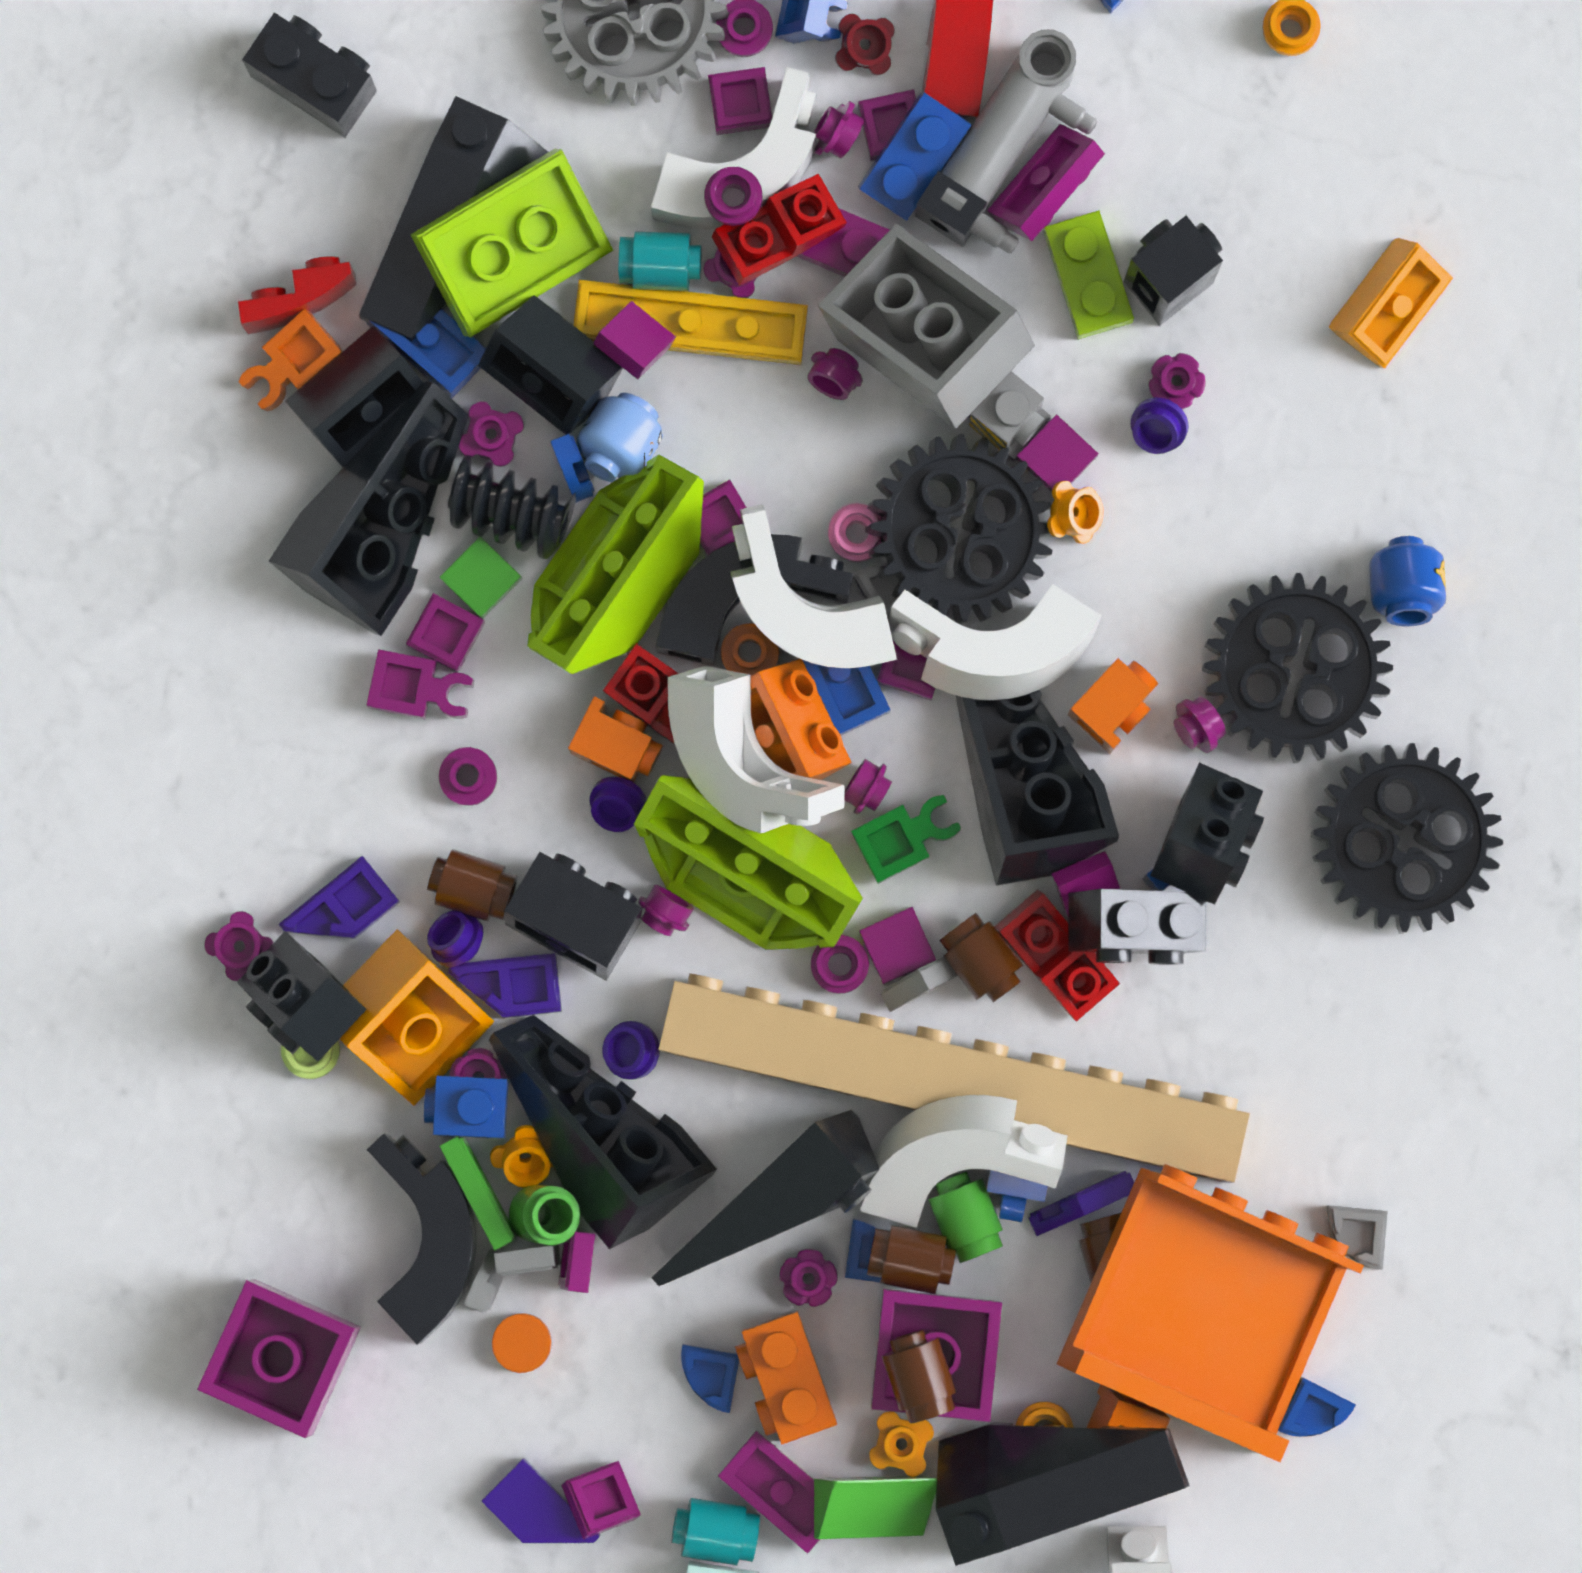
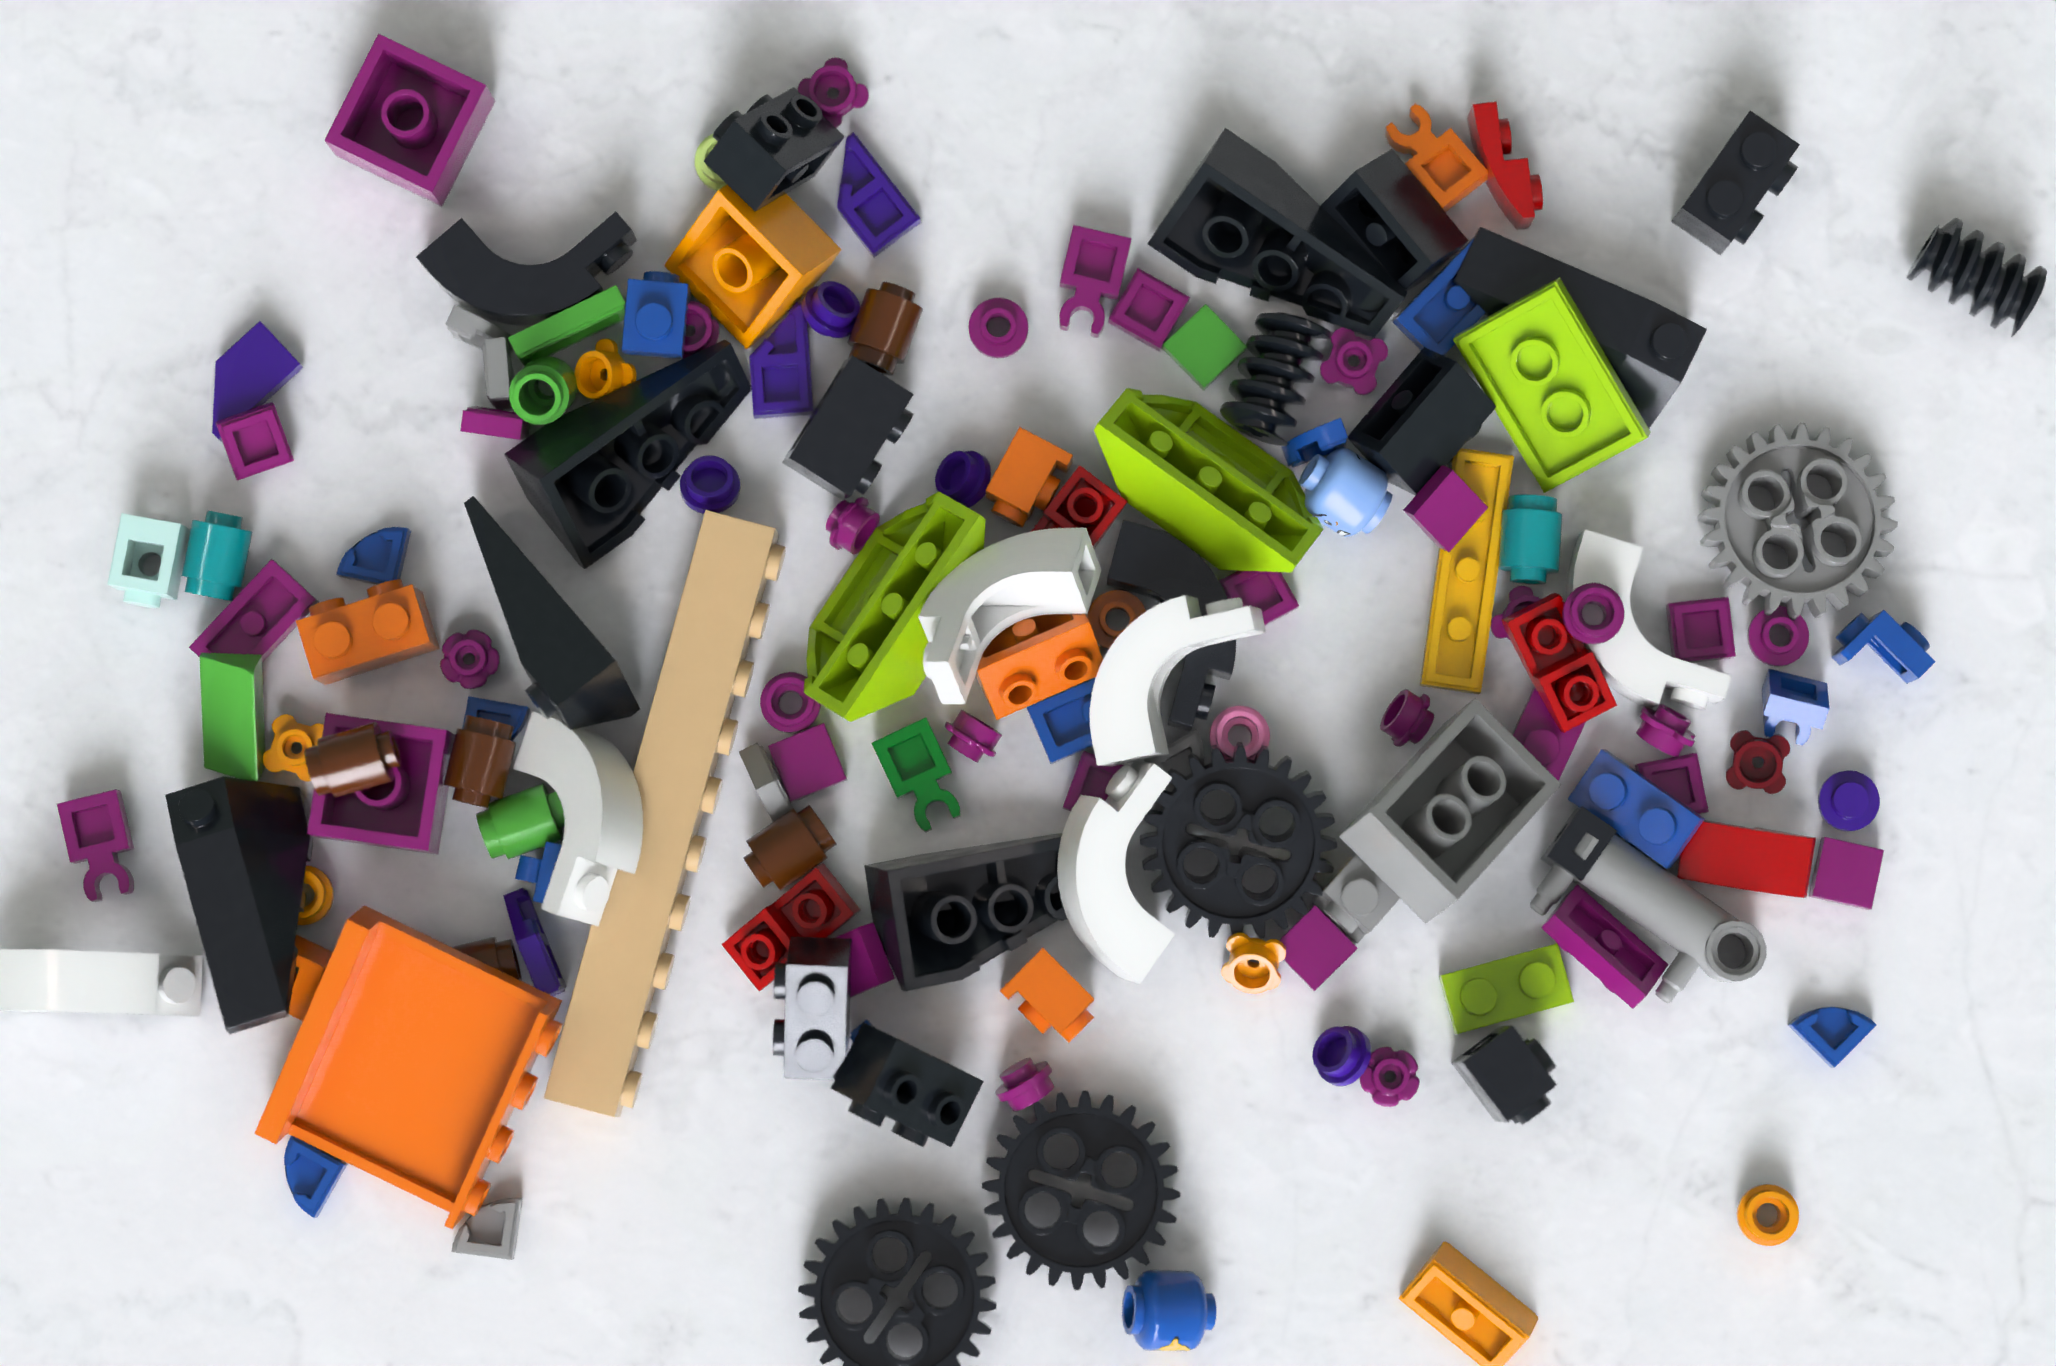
camera: 90 degrees right, 0 degrees up
orange tile [492,1313,552,1373] -> none

